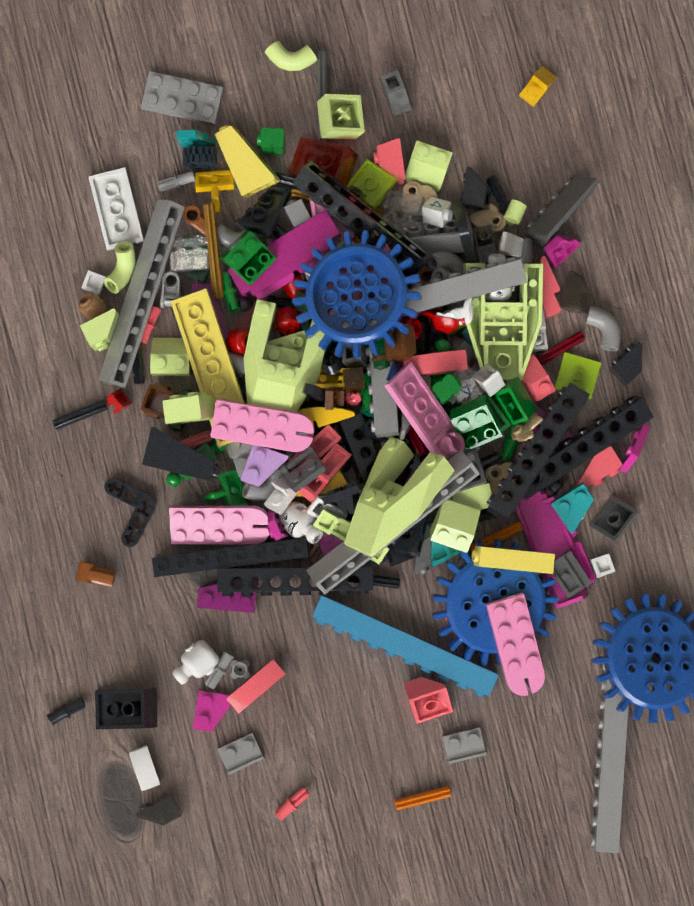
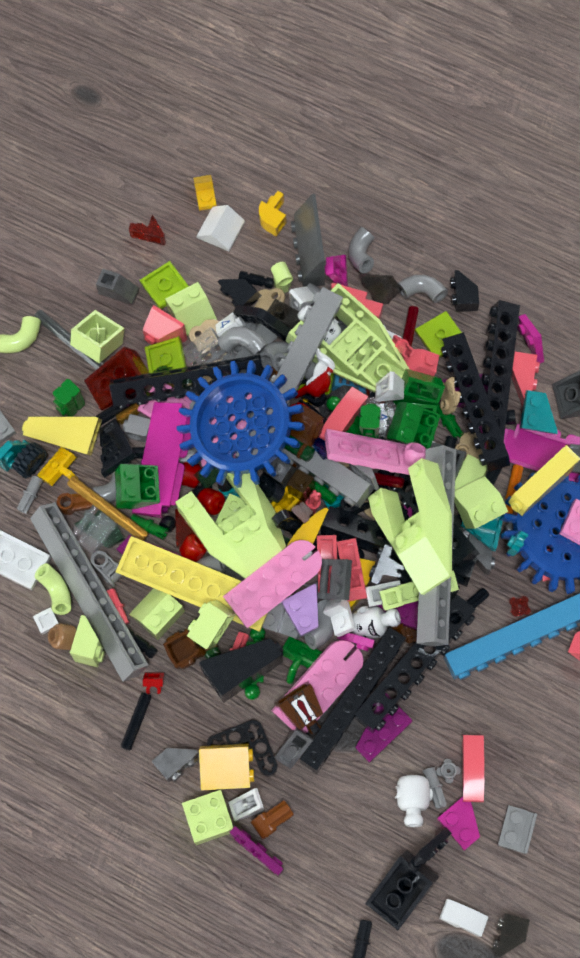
camera: 40 degrees left, 15 degrees down
none -> clear red slope [129,215,166,246]
none -> lime plate [139,261,189,309]
none -> flat silver slope [152,748,199,782]
none -> yellowish green brick [182,790,234,845]
none -> white slope [196,205,245,251]
none -> yellow brick [199,744,254,790]
none -> light grey cylinder [218,326,267,356]
none -> white slope [228,788,265,821]
none -> magenta wing [230,826,284,877]
none -> yellow brick [259,191,286,237]
none -> reddish brown torso [274,682,323,734]
none -> flat silver slope [274,728,313,769]
none -> light grey cylinder [348,227,375,273]
none -> coral axle [392,335,414,358]
none -> black plate [408,828,452,872]
none -> teal plate [507,531,528,556]
none -> clear red plate [509,596,531,617]

